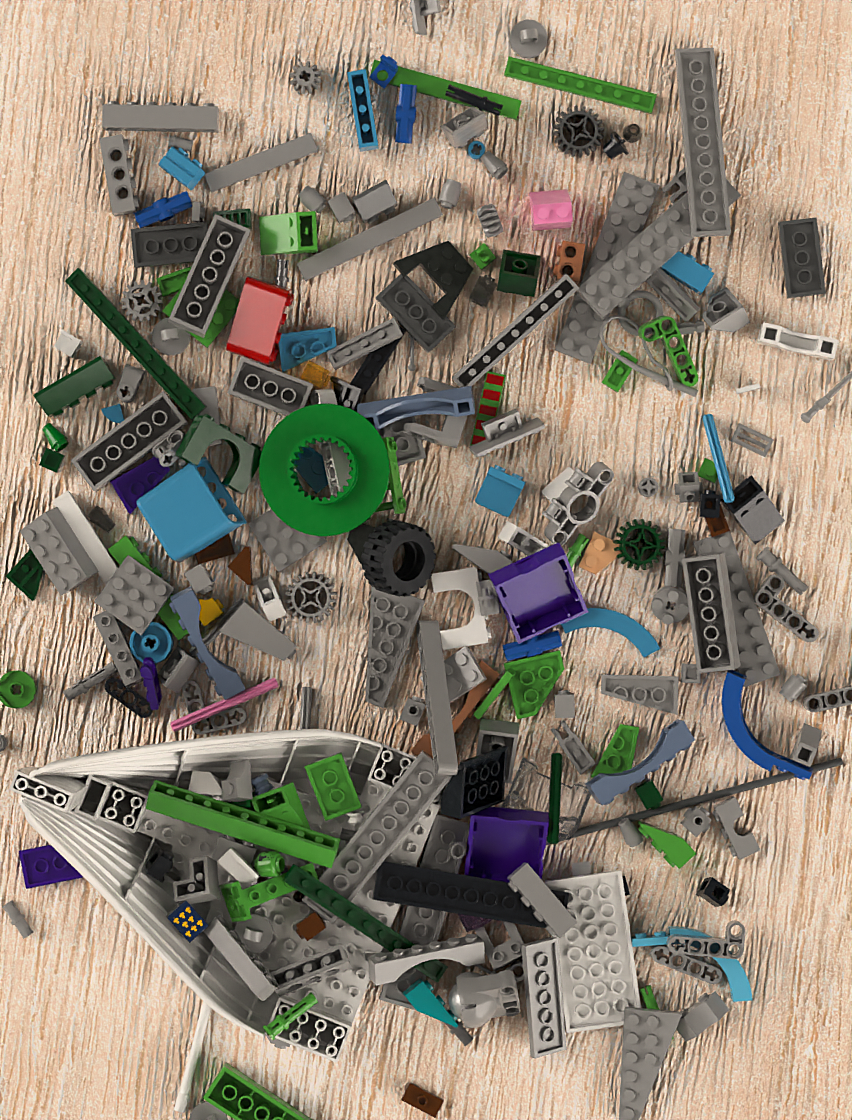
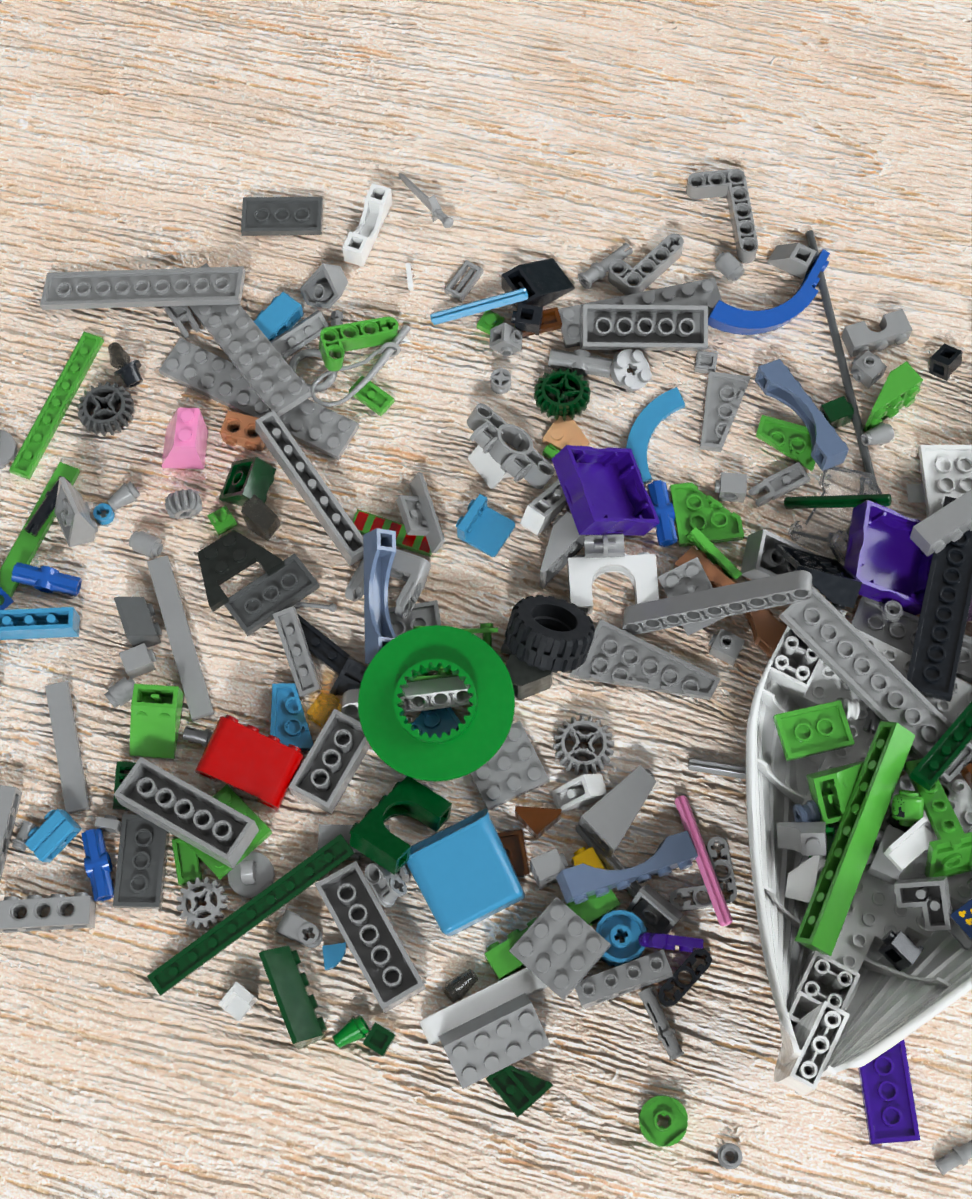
camera: 80 degrees left, 20 degrees down
dark purple wing [110,456,170,515] -> none

